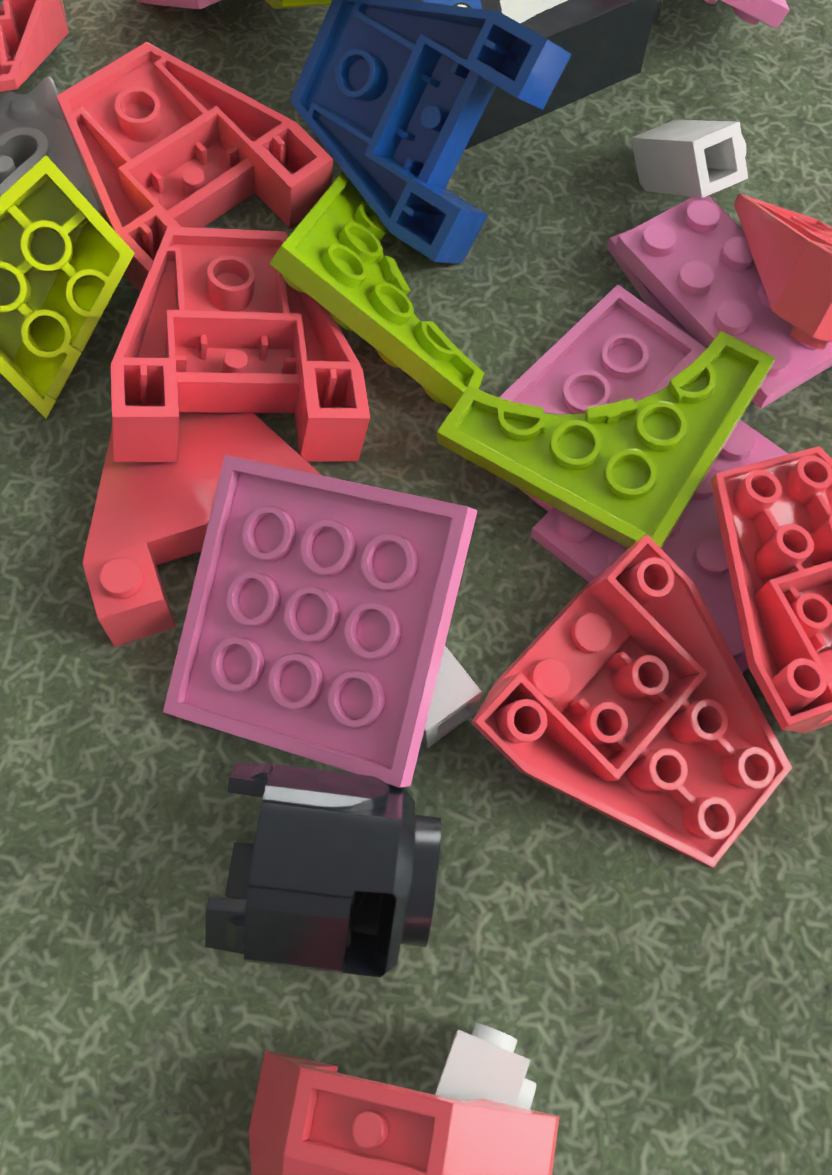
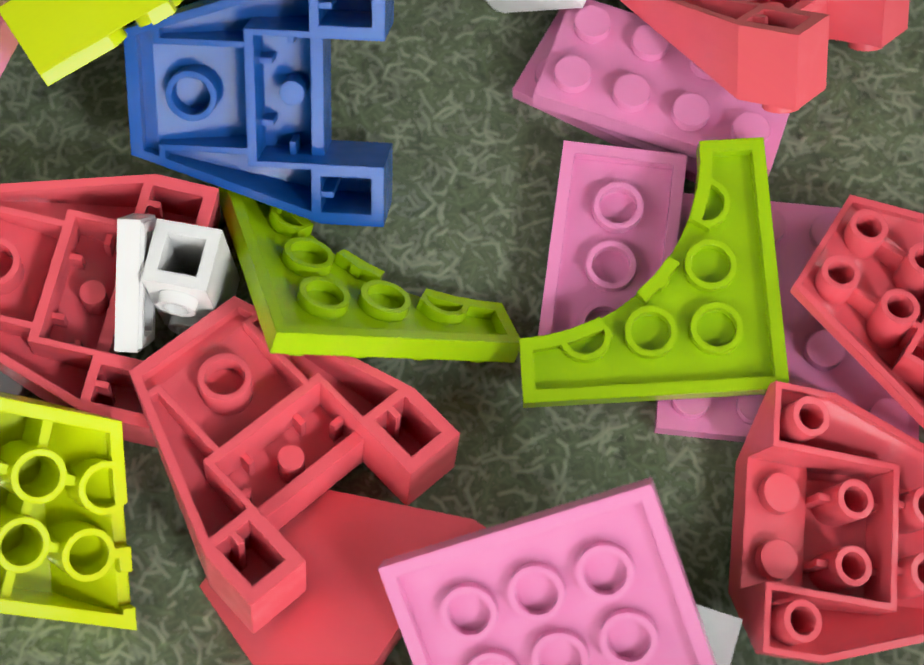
camera: 30 degrees left, 5 degrees up
none -> white tile [114,213,157,353]
none -> white brick [141,218,240,335]

